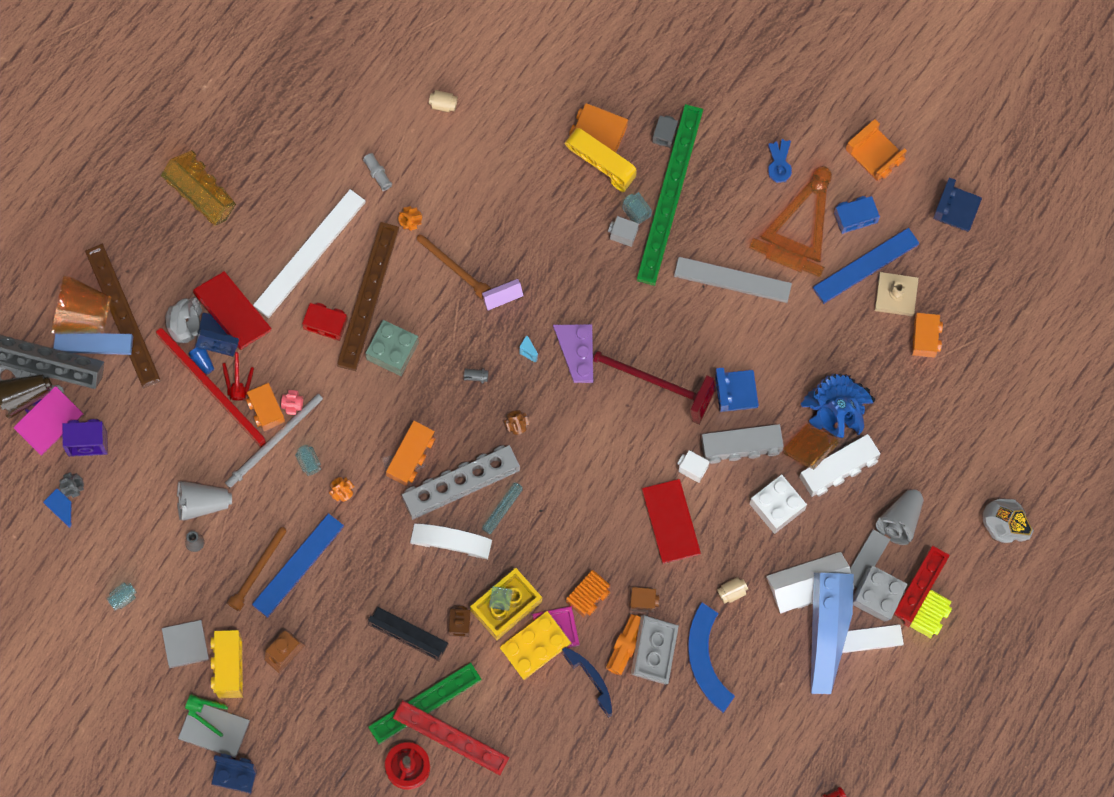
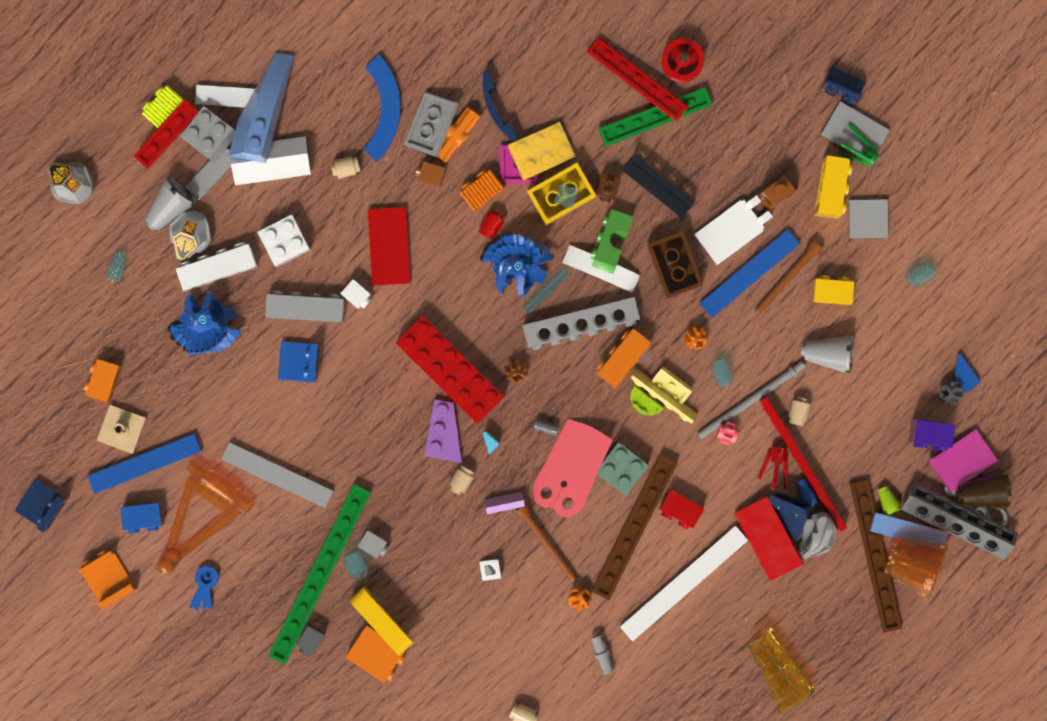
camera: 165 degrees left, 15 degrees up
dark grey cone [185,531,205,552] -> none
orange brick [245,383,285,432] -> none
dark red tile [593,351,716,425] -> none
clear orange tile [783,423,839,470] -> none
none -> clear light blue cone [105,252,125,282]
none -> light grey helmet [168,210,212,262]
none -> red brick [396,316,504,424]
none -> tan brick [448,465,474,495]
none -> red brick [478,210,505,240]
none -> white slope [479,559,501,581]
none -> blue piece [480,233,555,297]
none -> coral piece [533,419,613,518]
none -> bright green arch [590,209,633,274]
none -> lime tile [630,385,665,416]
none -> light yellow bracket [631,366,698,423]
none -> reddish brown brick [646,231,703,299]
none -> white tile [694,195,773,265]
none -> tan brick [788,397,811,426]
none -> yellow brick [812,275,854,305]
none -> lime cone [878,486,901,516]

